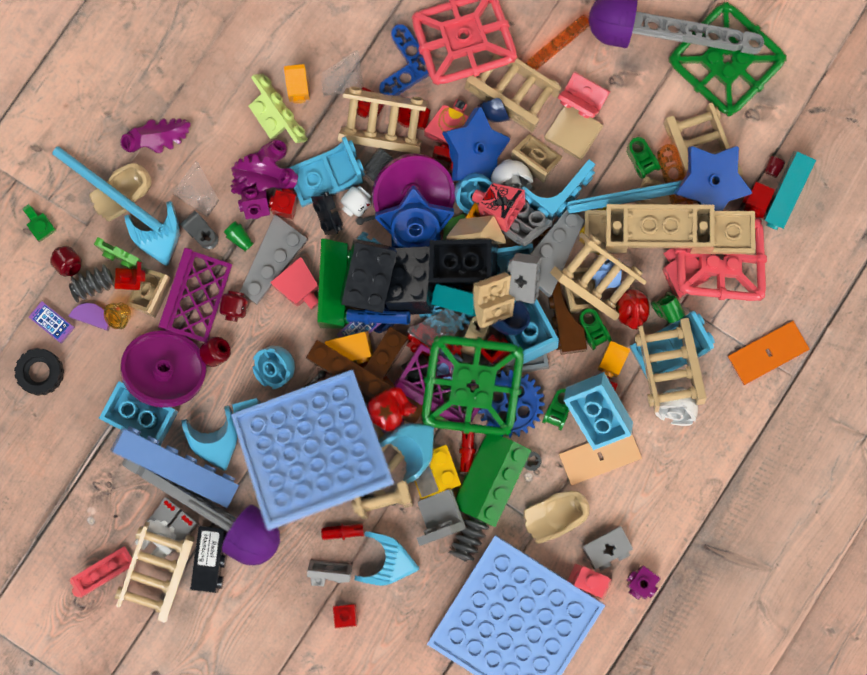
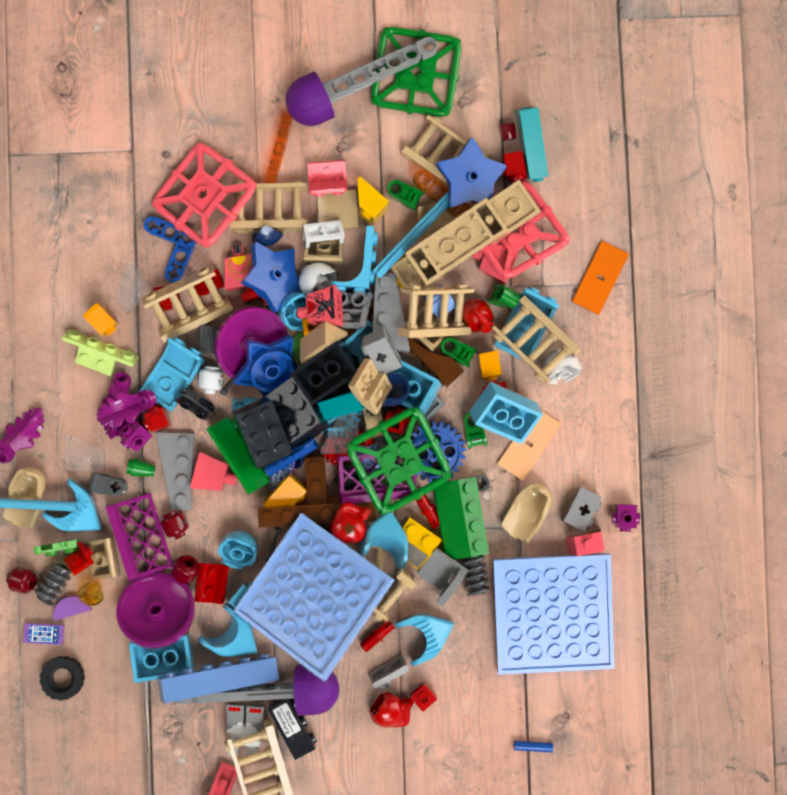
camera: 40 degrees left, 5 degrees up
none -> red bracket [194,563,229,605]
none -> white hinge [302,220,345,248]
none -> yellow slope [357,176,389,225]
none -> red piece [369,692,414,728]

